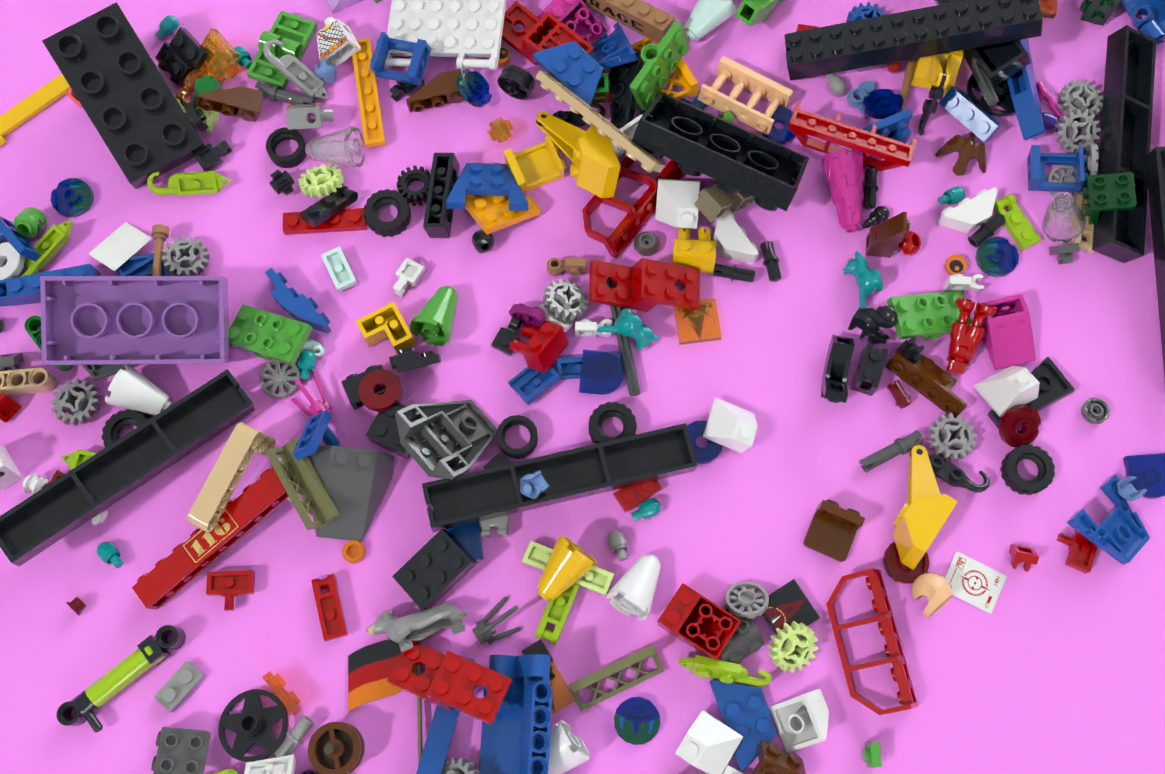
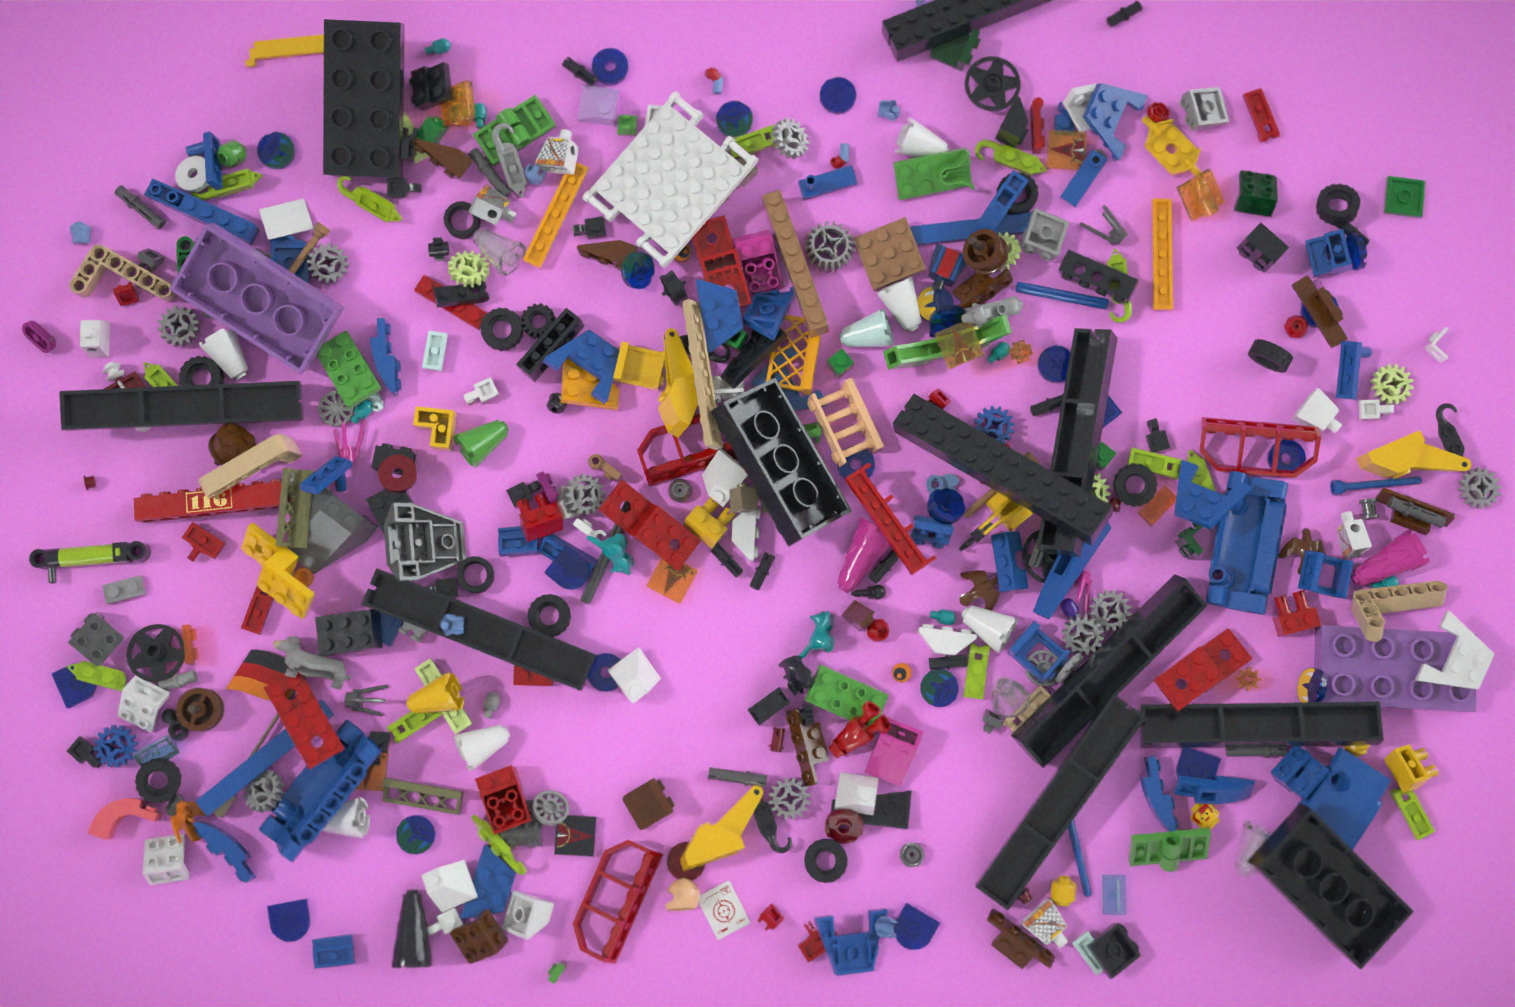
camera: 30 degrees right, 10 degrees up
teal cylinder [96,542,124,568] -> none
clear orange tile [175,68,204,100] -> none
blue window [370,32,431,86] -> none
black plate [389,347,442,373] -> none
clear yellow gear [487,117,513,143] -> none
bright green plate [629,21,690,110] -> none
teal cylinder [631,498,661,521] -> none
yellowish green gear [768,621,818,673] -> none
black arch [821,334,855,403] -> none
light grey cylinder [825,73,847,97] -> none
white plate [943,274,984,292] -> none
dark green bracket [1082,172,1137,225] -> none
none -> reddish brown wheel [208,423,256,466]
none -> yellow bracket [241,522,315,619]
none -> green brick [827,348,854,379]
none -> white cone [961,605,1018,653]

